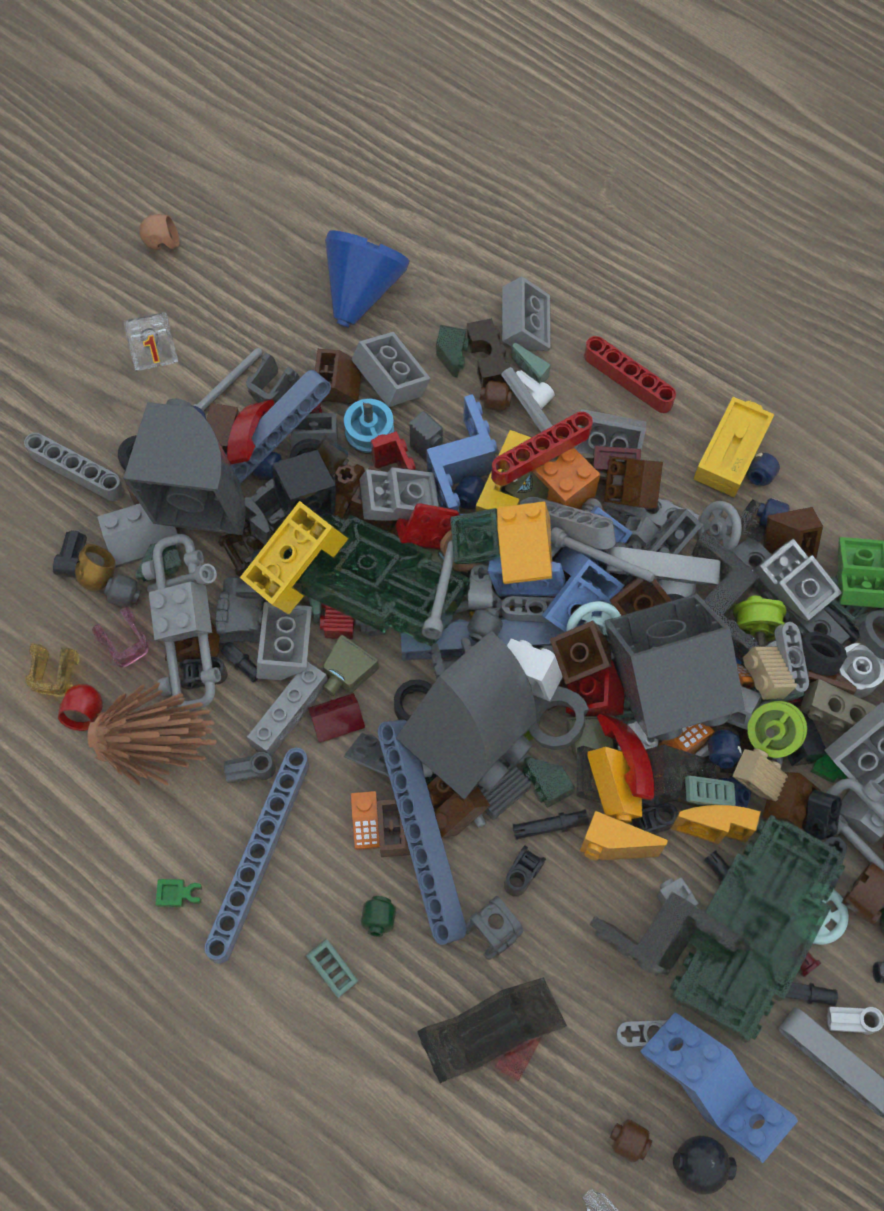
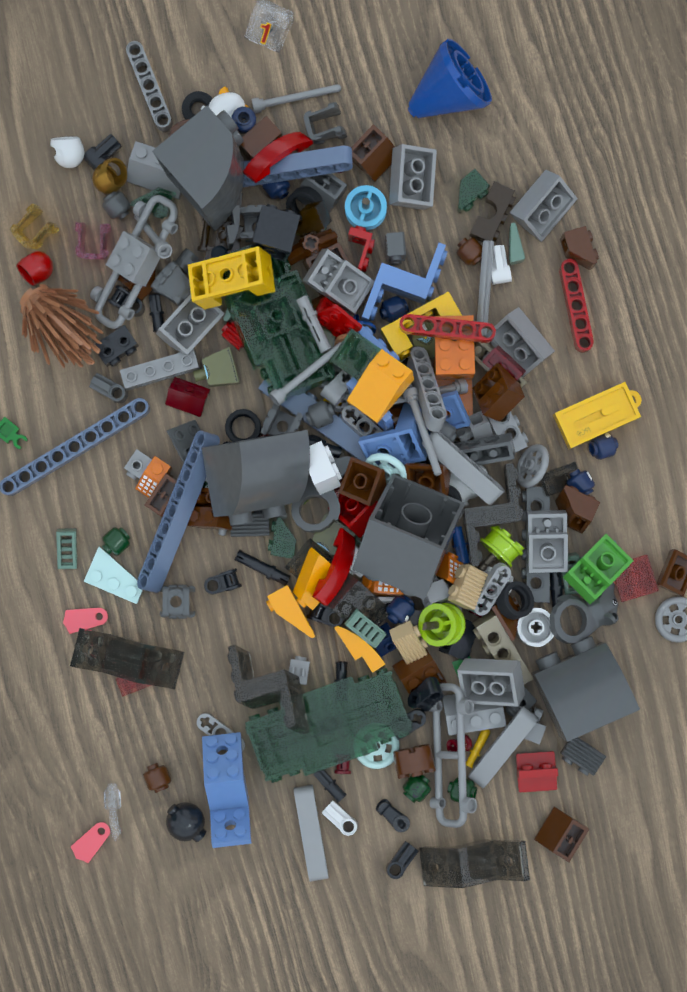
camera: 45 degrees right, 20 degrees up
none -> white helmet [50,137,85,168]
none -> coral piece [63,608,108,634]
none -> light aqua wing [84,546,143,604]
none -> black brick [95,325,139,367]
none -> light grey brick [124,449,152,480]
none -> light grey pin [296,296,332,353]
none -> reddish brown slope [560,226,599,270]

